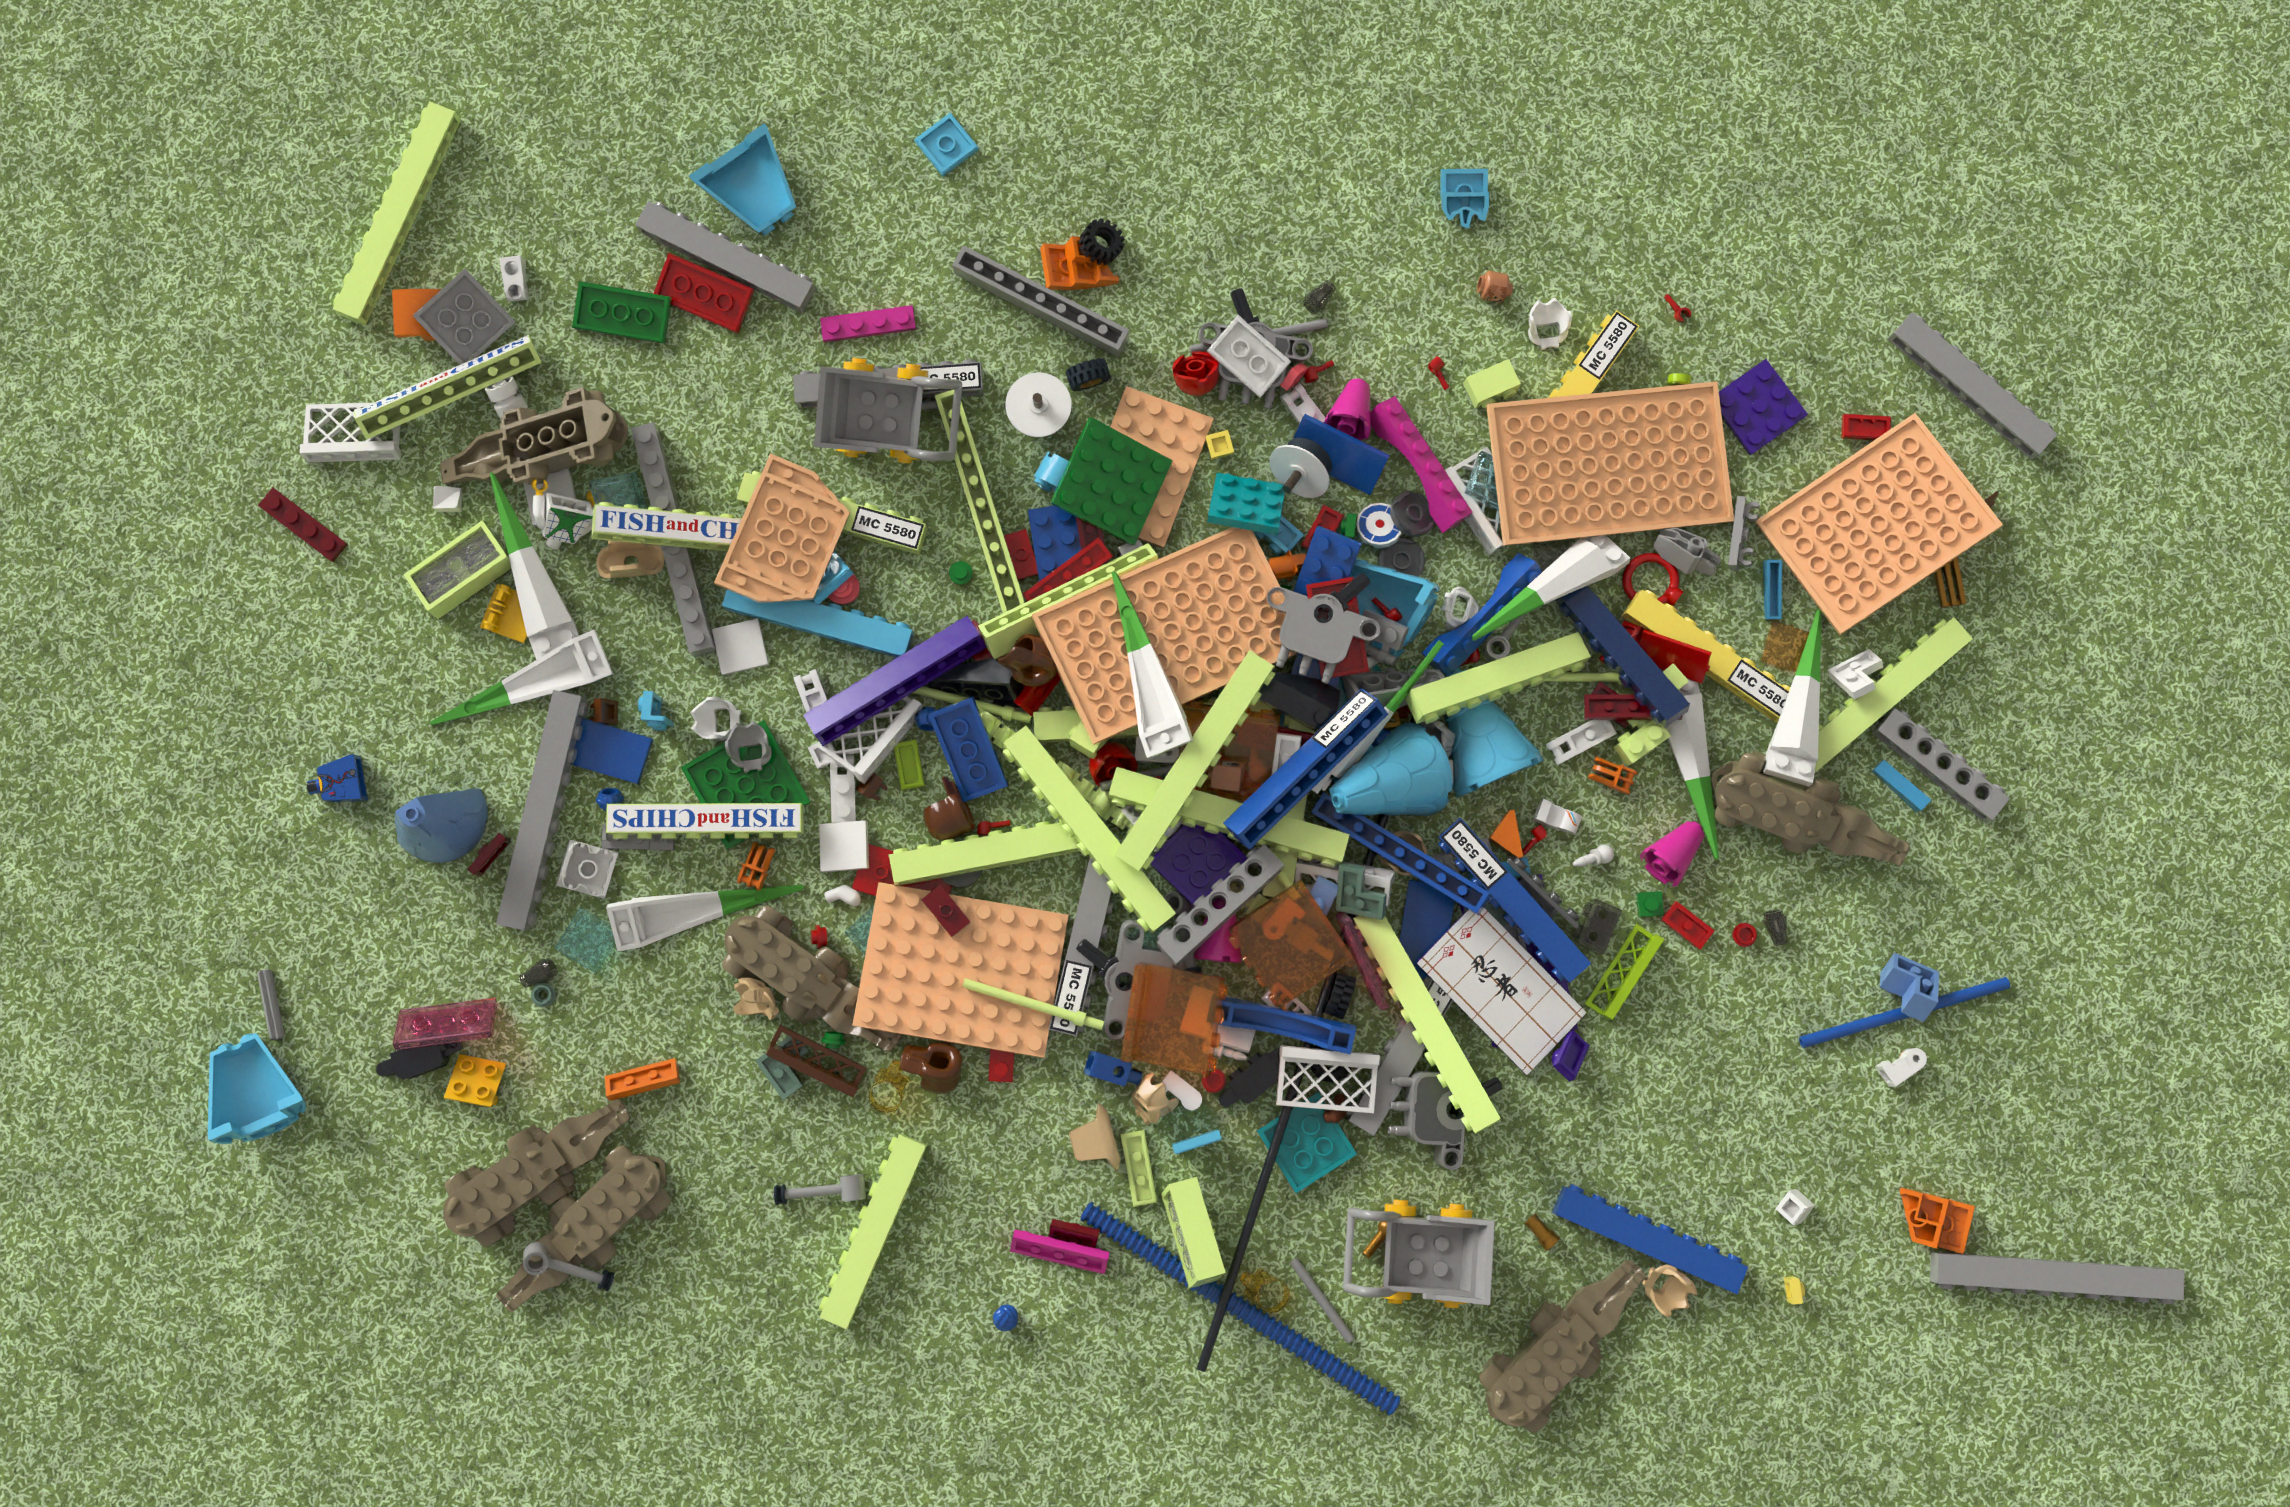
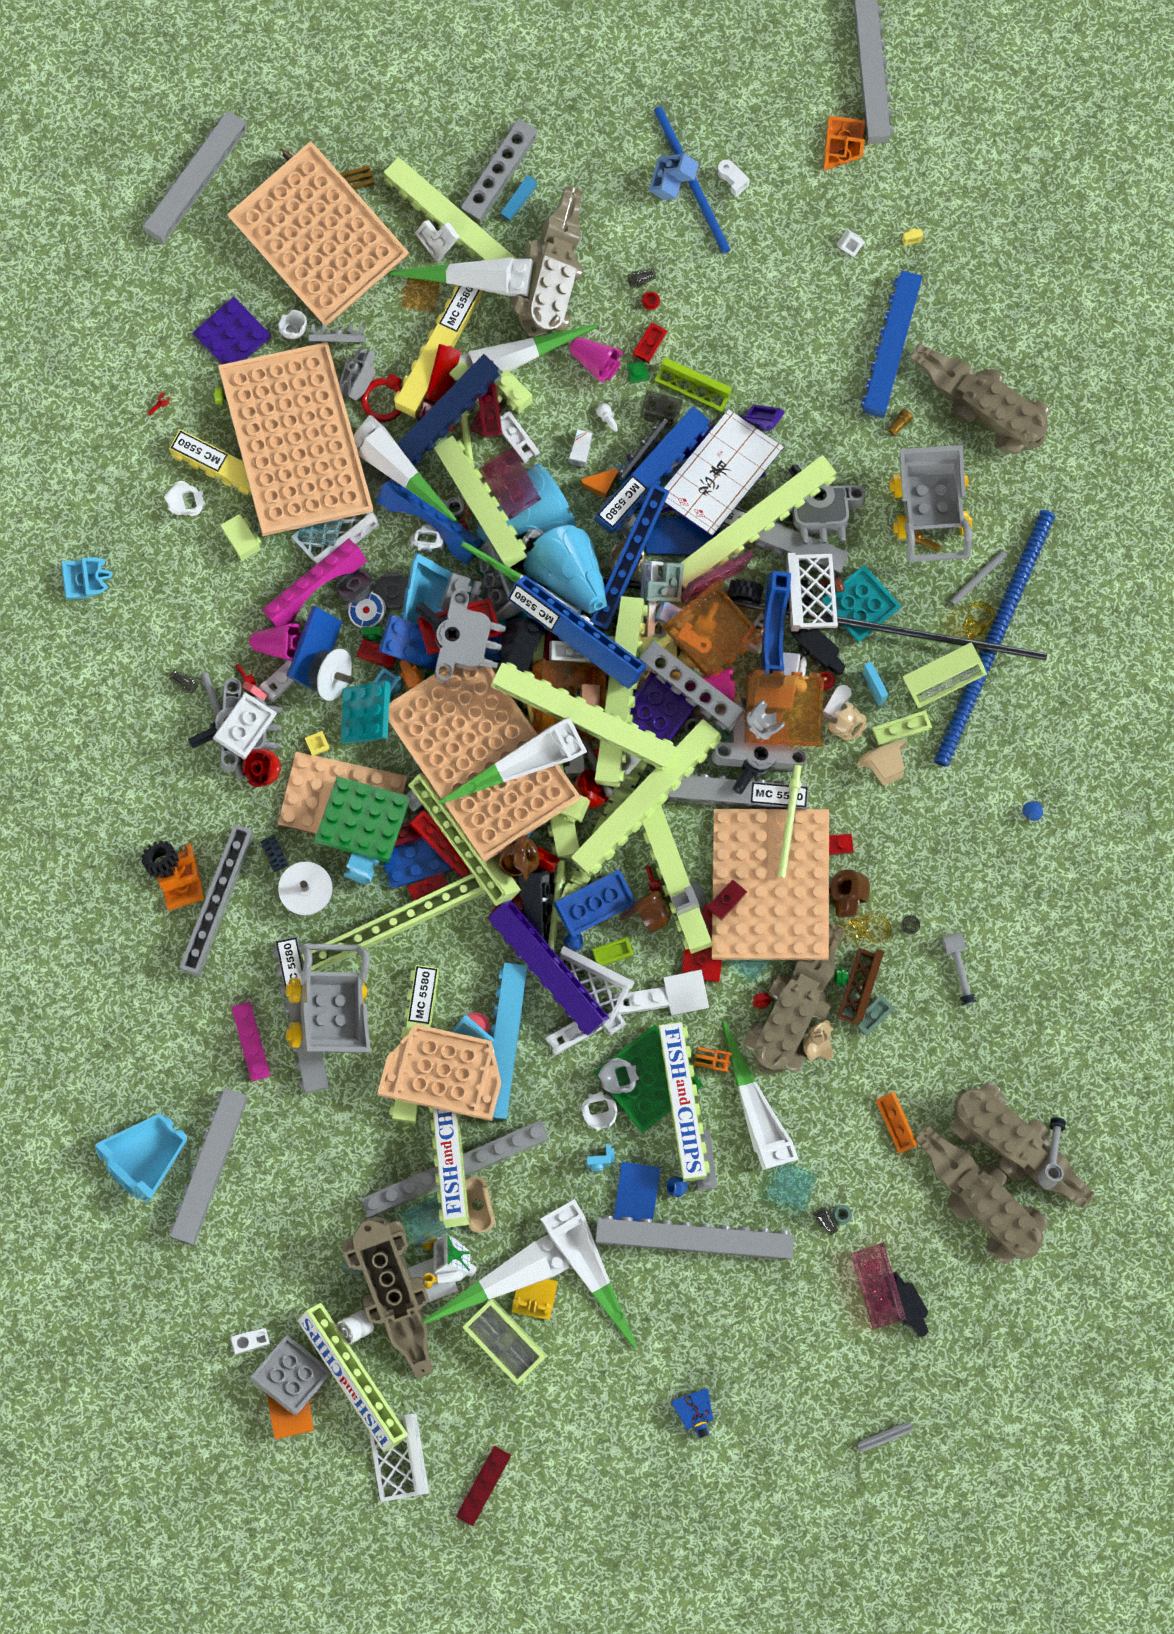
camera: 100 degrees left, 5 degrees down
medium azure cone [208,1033,306,1144] -> none
yellowish green brick [333,101,461,326] -> none
medium blue cone [394,788,488,863] -> none
white slope [433,486,462,512] -> none
yellow hinge [444,1054,506,1107] -> none
dark red plate [467,833,511,876] -> none
white slope [556,839,618,898] -> none
green plate [572,281,672,344] -> none
reddish brown tile [590,698,618,725] -> none
red plate [653,253,755,333] -> none
white tile [712,618,769,676] -> none
yellowish green brick [818,1134,927,1329] -> none
white arm [824,885,861,907] -> none
reddish brown tile [855,773,888,801] -> none
medium azure tile [914,112,979,177] -> none
green plate [949,561,973,585] -> none
dark pink plate [1010,1229,1110,1274] -> none
dark red plate [1048,1219,1100,1248] -> none
blue torso [1083,1050,1142,1086] -> none
red hand [1372,597,1402,622] -> none
red hand [1428,356,1449,390] -> none
nougat head [1477,271,1513,304] -> none
red hand [1522,825,1547,855] -> none
orange arm [1588,756,1638,795] -> none
tan helmet [1642,1265,1698,1317] -> none
dark azure piece [1763,560,1782,619] -> none
red plate [1841,414,1891,440] -> none
none -> white hair [278,310,307,339]
none -> clear pink plate [482,447,541,520]
none -> light grey panel [672,885,700,916]
none -> light grey helmet [746,700,785,740]
none -> clear smoke cone [901,915,920,934]

